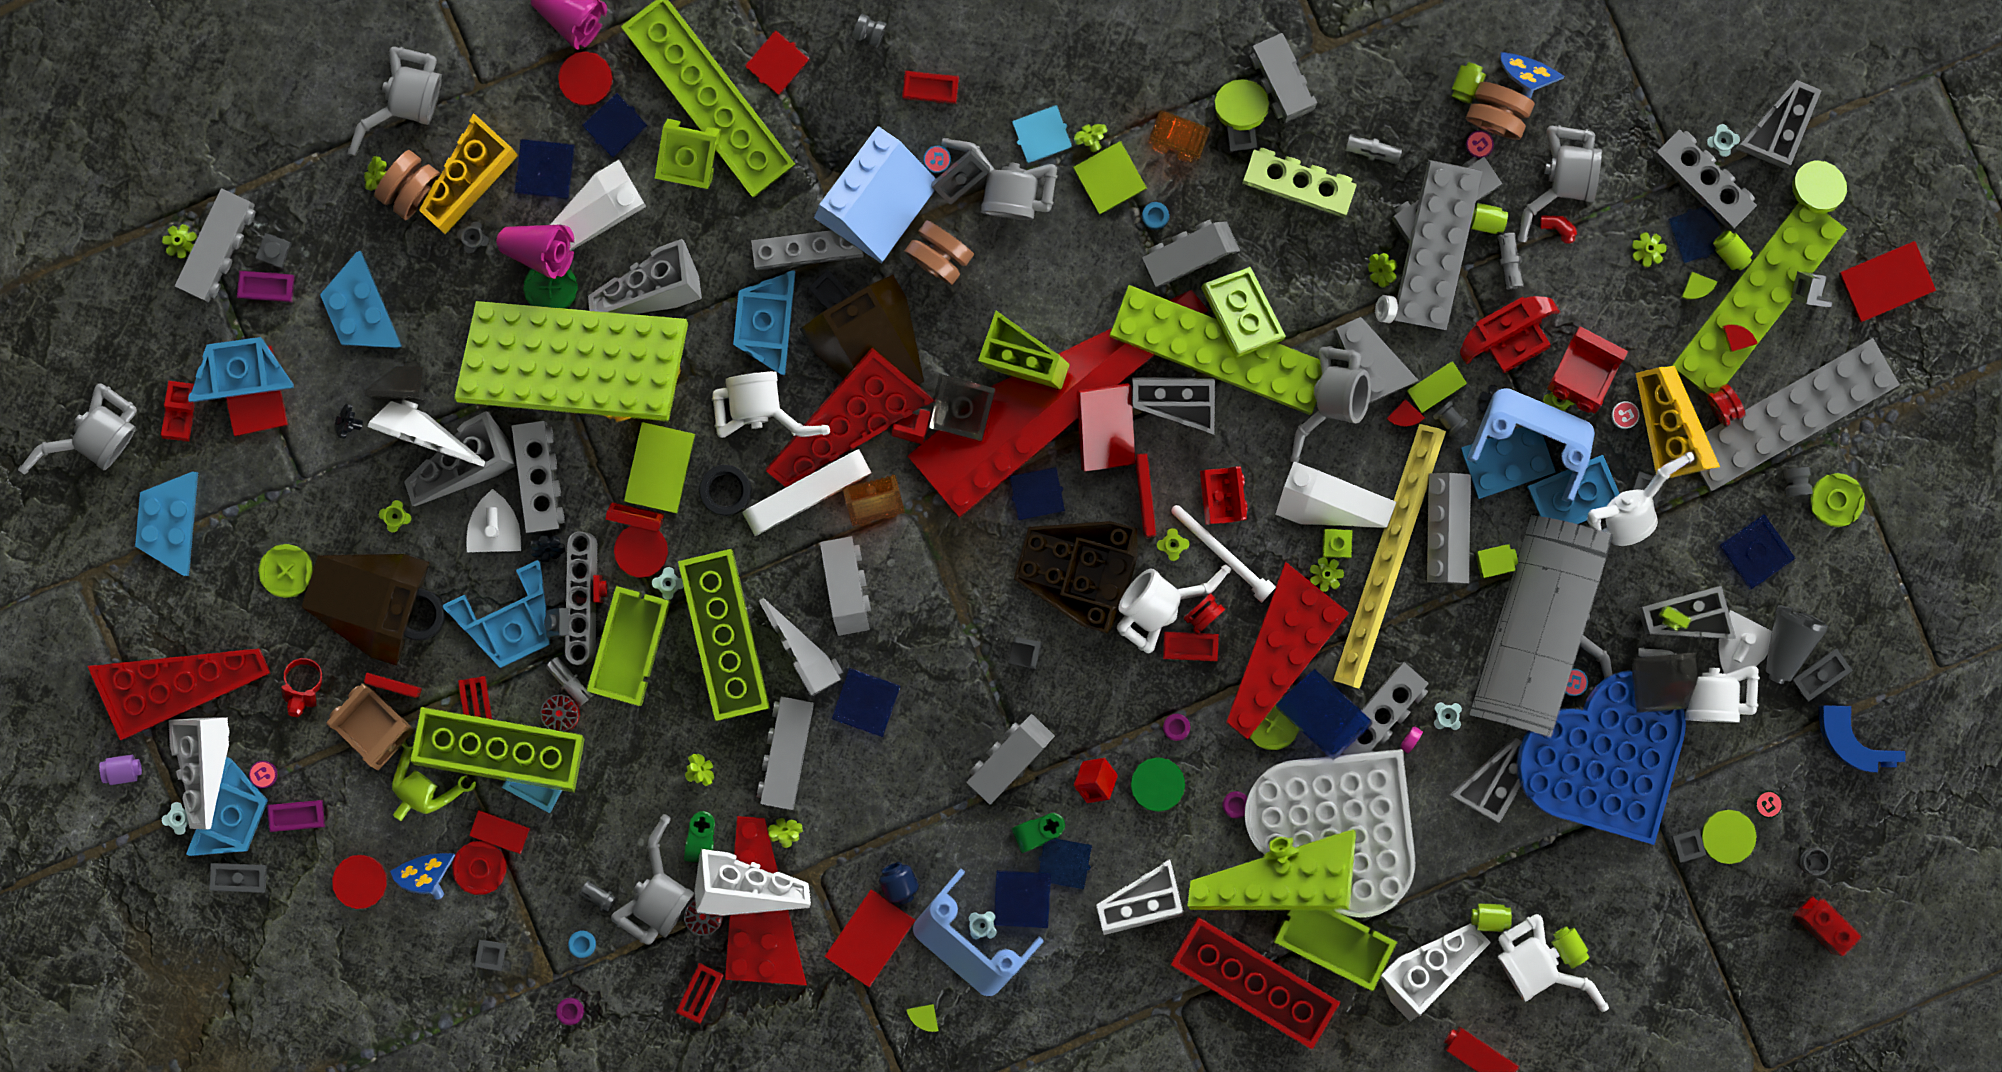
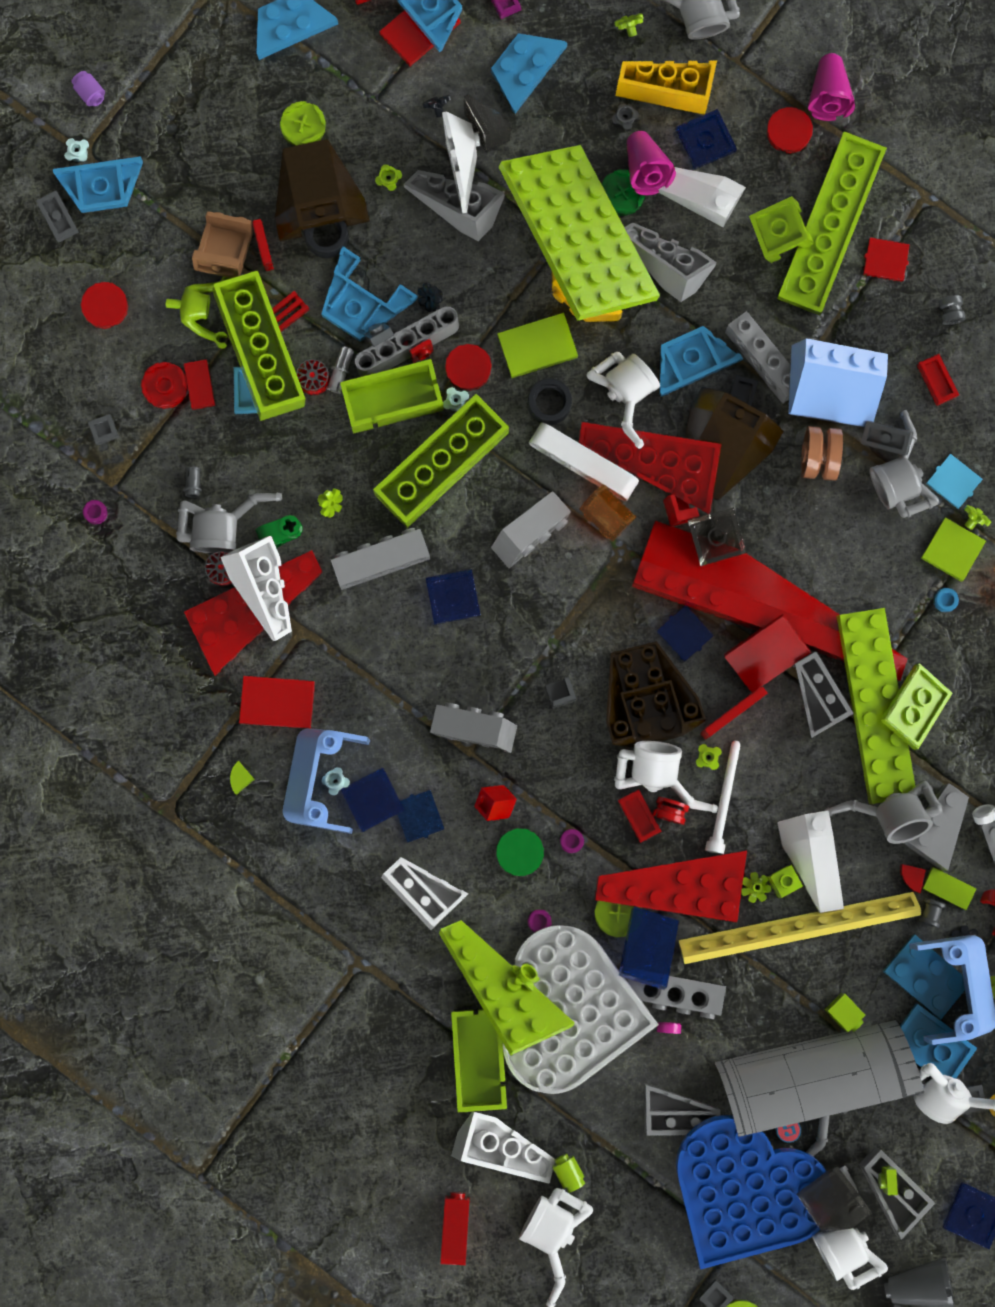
camera: 55 degrees right, 5 degrees down
red wing [87,649,271,740] -> none
white wedge [169,717,229,829] -> none
coral tile [249,761,278,788] -> none
magenta tile [267,800,325,832] -> none
red piece [281,658,323,717] -> none
nougat wheel [374,150,441,220] -> none
blue shield [390,853,455,899] -> none
white shield [467,489,521,552] -> none
light grey brick [512,421,565,534] -> none
dark azure tile [568,930,596,958] -> none
clear blue piece [583,93,648,158] -> none
red tile [605,503,664,532] -> none
red tile [676,963,724,1024] -> none
light grey wedge [759,598,843,696] -> none
lime plant [768,818,803,848] -> none
dark blue head [879,862,919,905] -> none
coral tile [924,146,951,174] -> none
lime wedge [978,311,1070,390] -> none
green piece [1011,813,1065,854] -> none
light grey wedge [1142,220,1240,287] -> none
red brick [1170,917,1340,1049] -> none
red bracket [1200,466,1248,525] -> none
light grey brick [1427,473,1471,584] -> none
light aqua plate [1434,702,1462,730] -> none
lime brick [1552,926,1590,969] -> none
white shield [1718,610,1772,674] -> none

